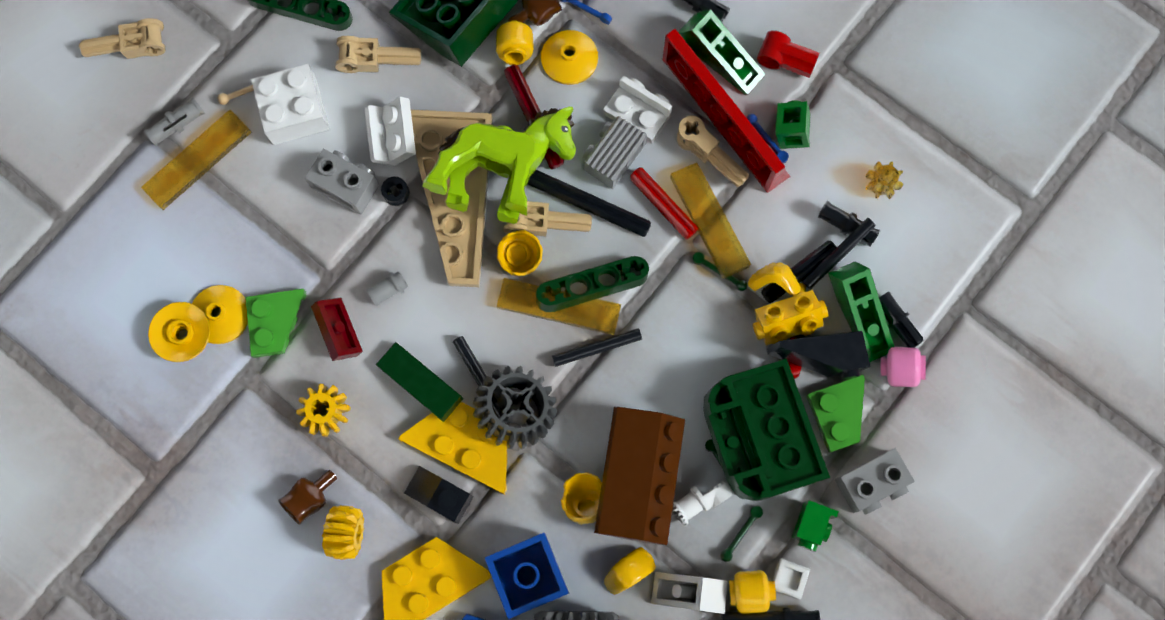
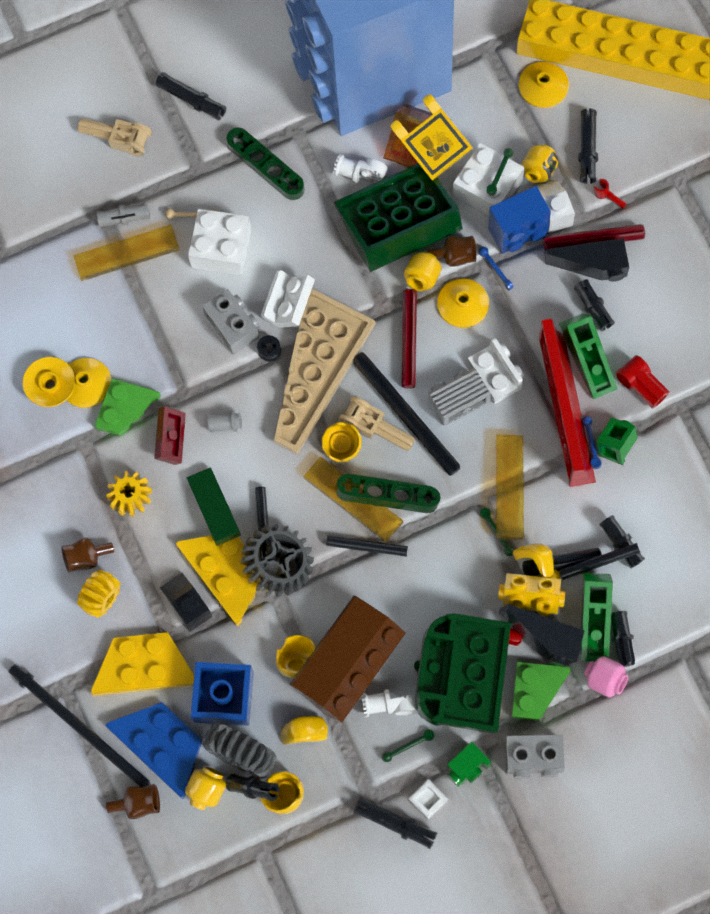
camera: 30 degrees right, 5 degrees down
tan connector [335,36,421,73] -> none
lime animal [423,107,576,224] -> none
red axle [630,167,698,239] -> none
white slope [651,572,728,614] -> none
tan connector [677,115,749,187] -> none
yellow head [729,570,776,614] -> none
clear yellow gear [865,161,904,199] -> none

